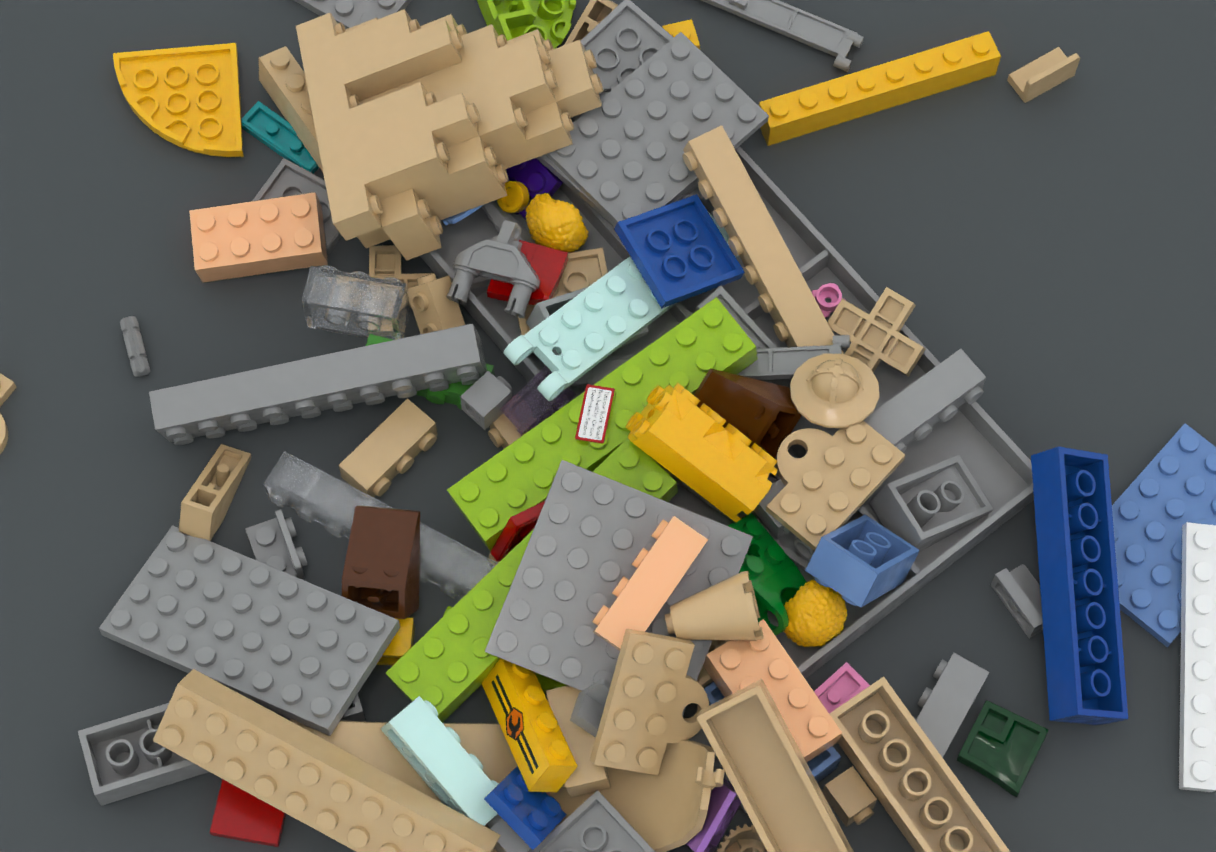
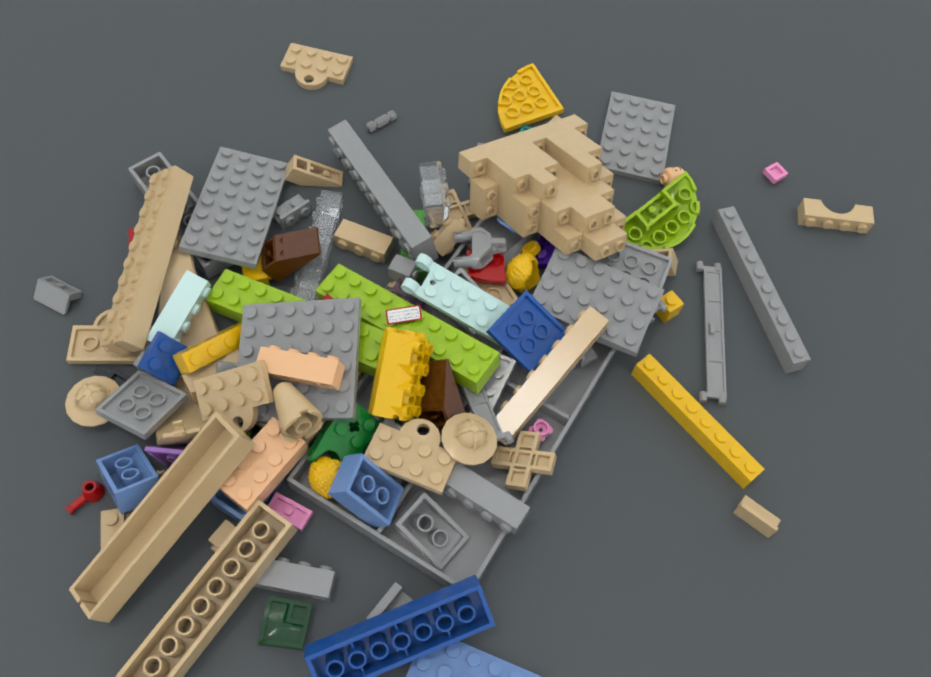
camera: 65 degrees right, 5 degrees down
light nougat brick [189,192,328,283] -> none

